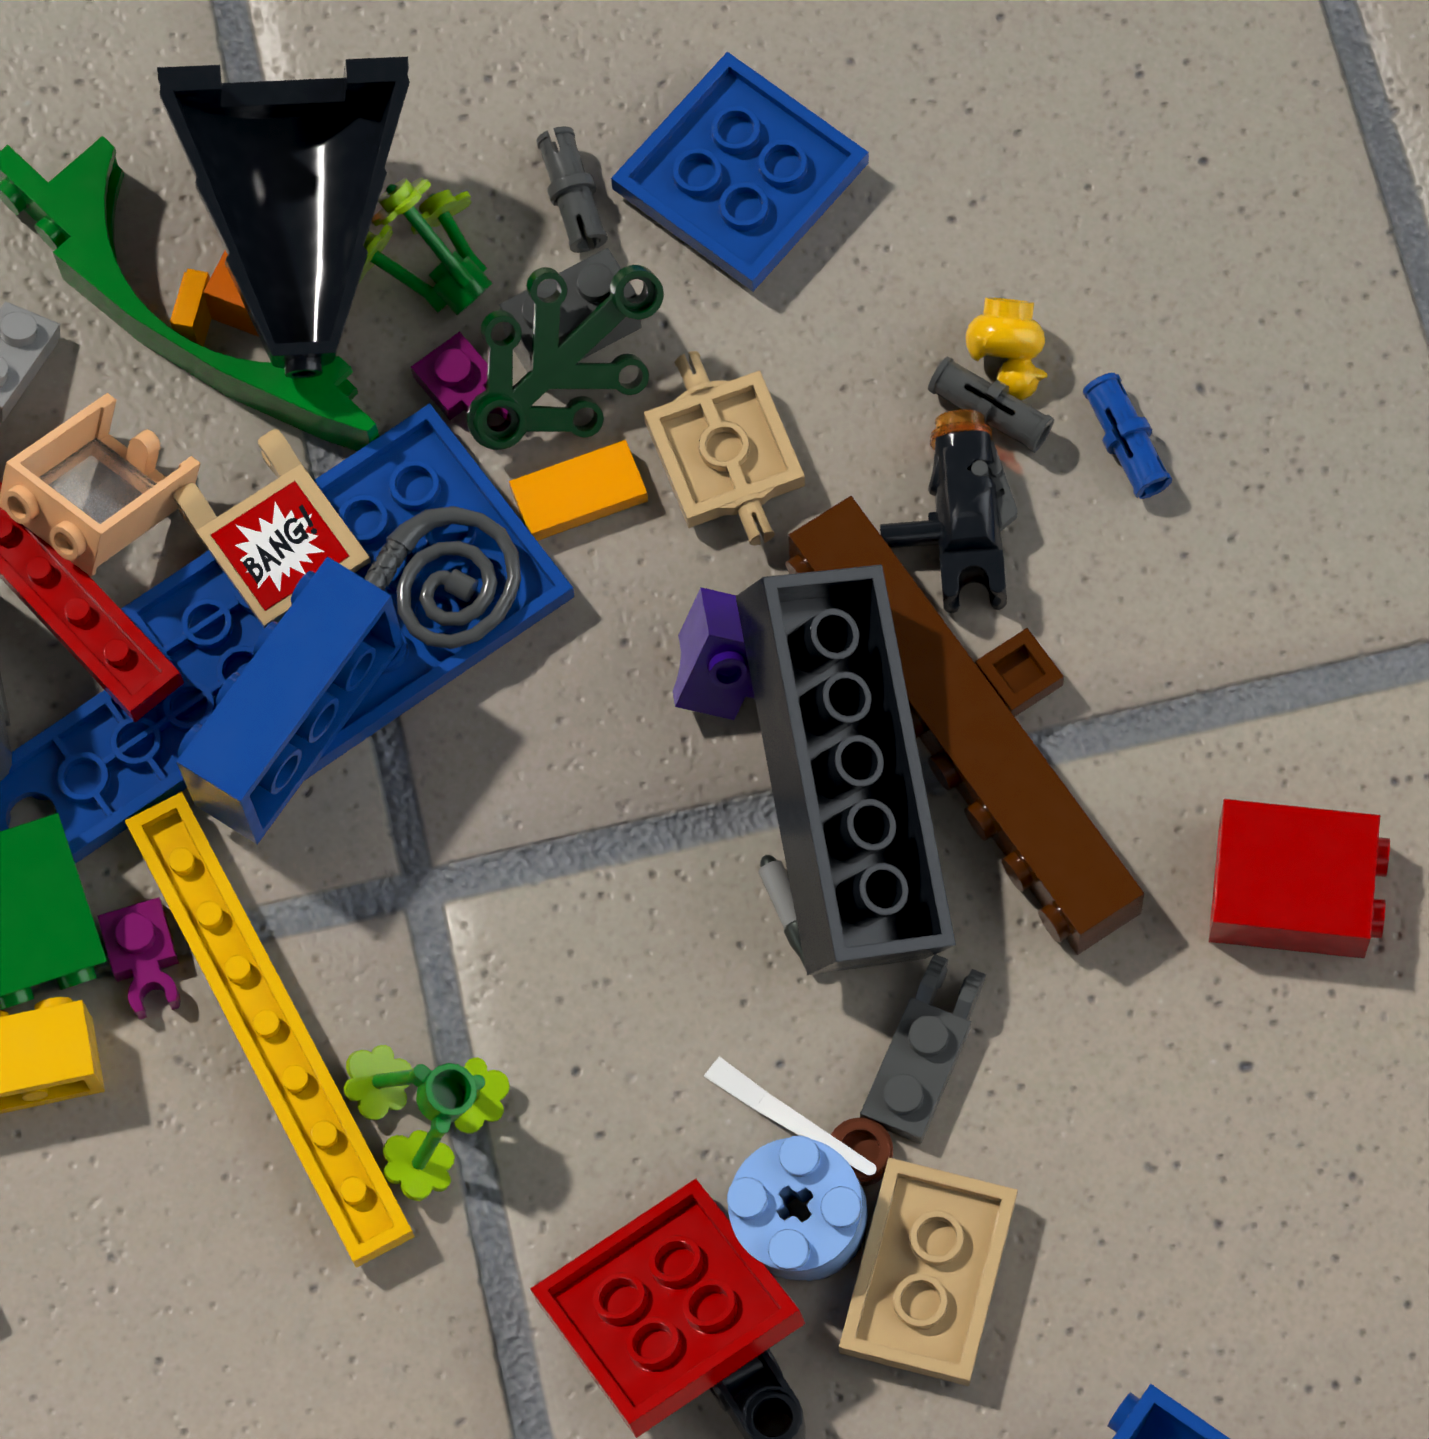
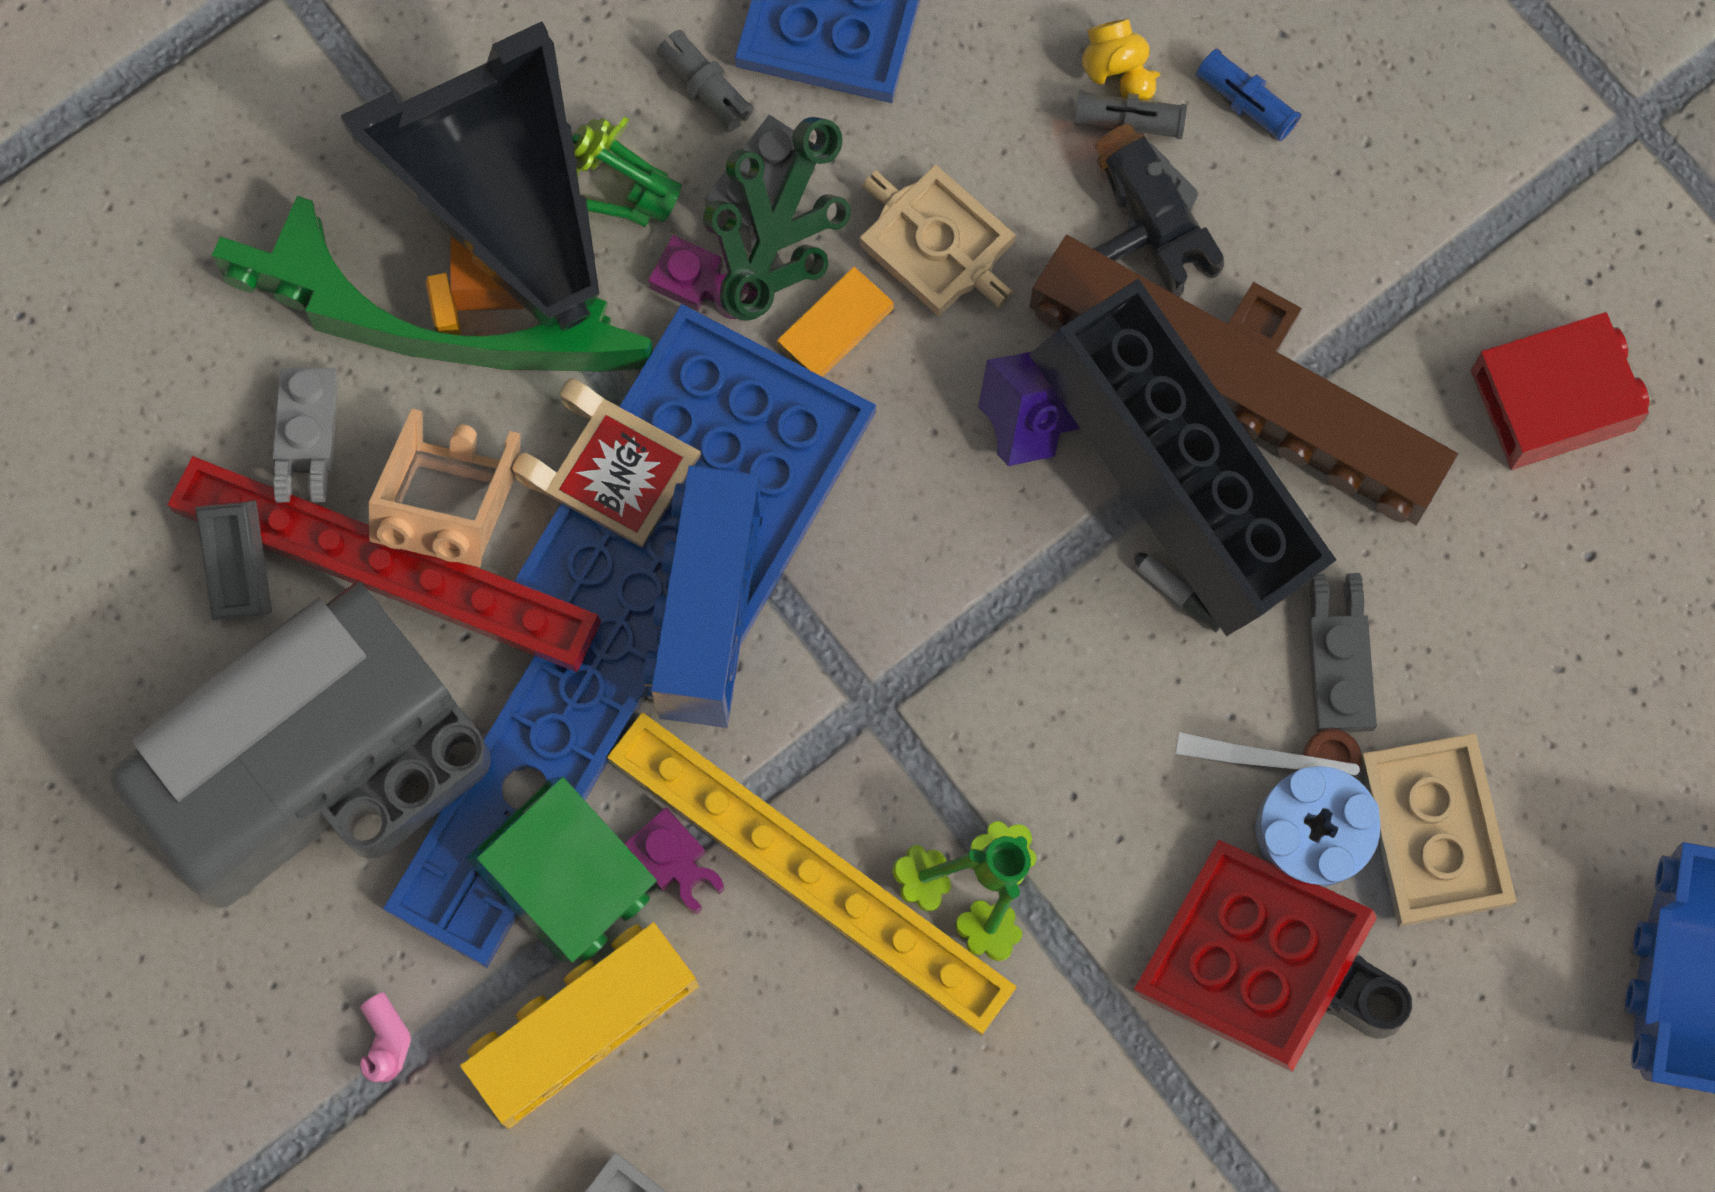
camera: 30 degrees left, 5 degrees up
dark grey piece [365,506,521,649] -> none

